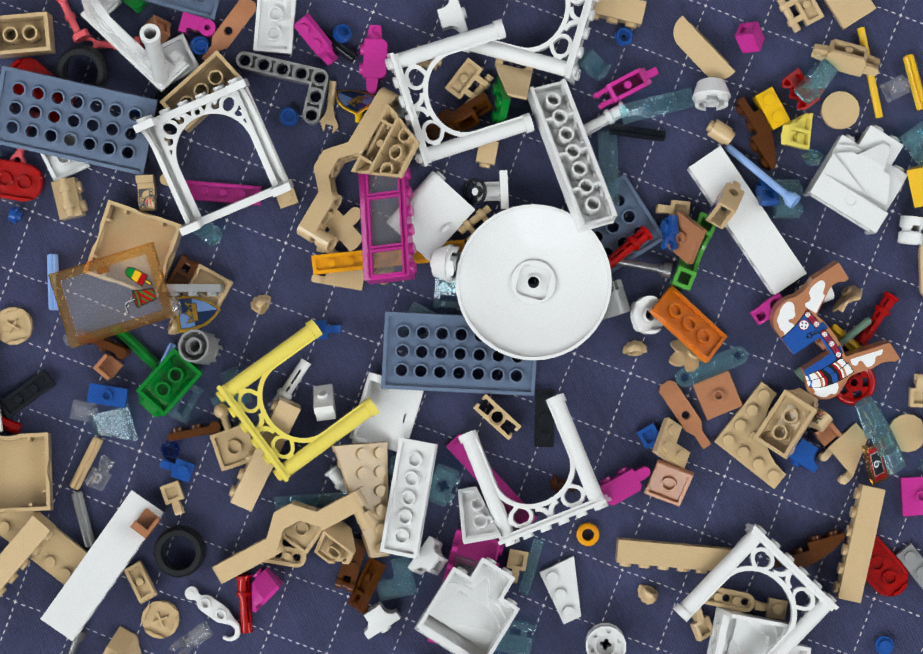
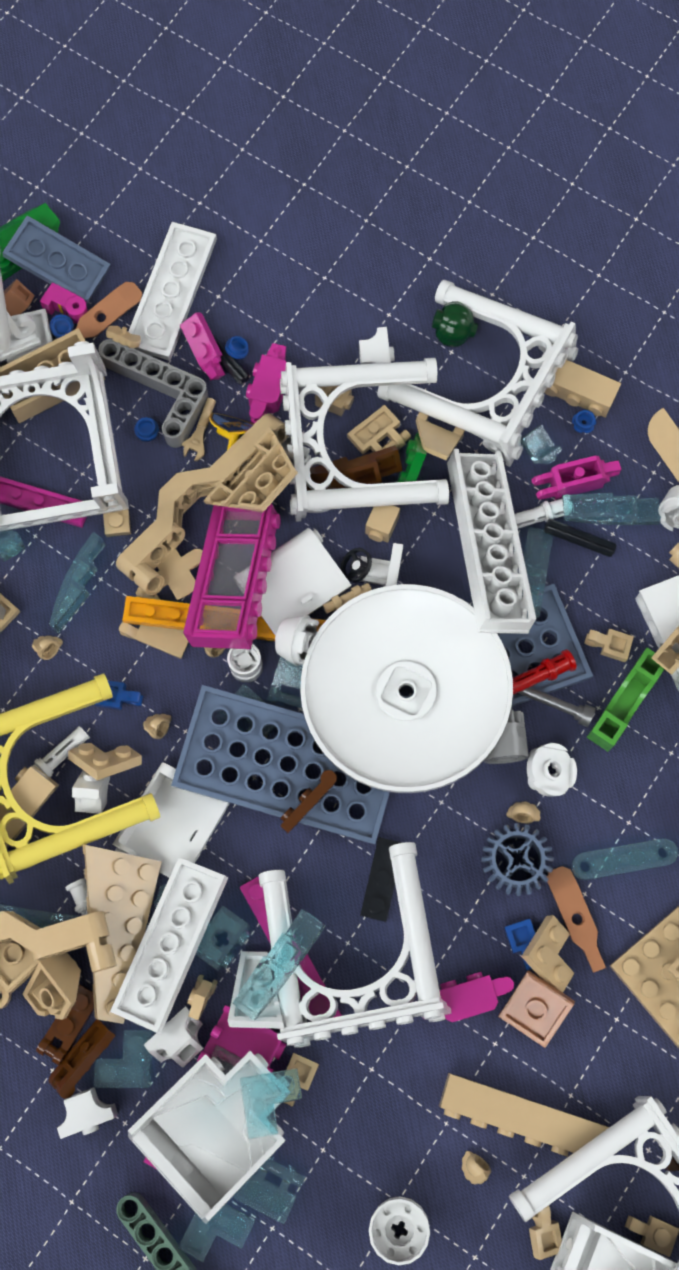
camera: 15 degrees right, 15 degrees down
tan piece [473,394,521,441] -> none
clear light blue axle [519,539,544,595] -> none
white wing [539,555,581,624] -> none
reddish brown plate [549,474,575,494] -> none
light orange piece [576,523,599,546] -> none
orange plate [649,285,728,364] -> none
blue plate [660,215,679,251] -> none
nougat plate [668,211,707,264] -> none
tan plate [669,340,701,372] -> none
nougat plate [692,370,743,420] -> none
tan plate [704,587,755,612] -> none
none -> clear light blue slope [49,532,106,634]
none -> tan plate [68,743,142,781]
none -> tan piece [106,326,141,348]
none -> tan piece [143,714,171,739]
none -> tan plate [187,975,217,1020]
none -> white wheel [227,644,263,683]
none -> clear light blue slope [232,909,326,1020]
none -> clear light blue plate [240,1068,302,1140]
none -> reddish brown plate [280,770,337,834]
none -> sand blue gear [481,823,554,896]

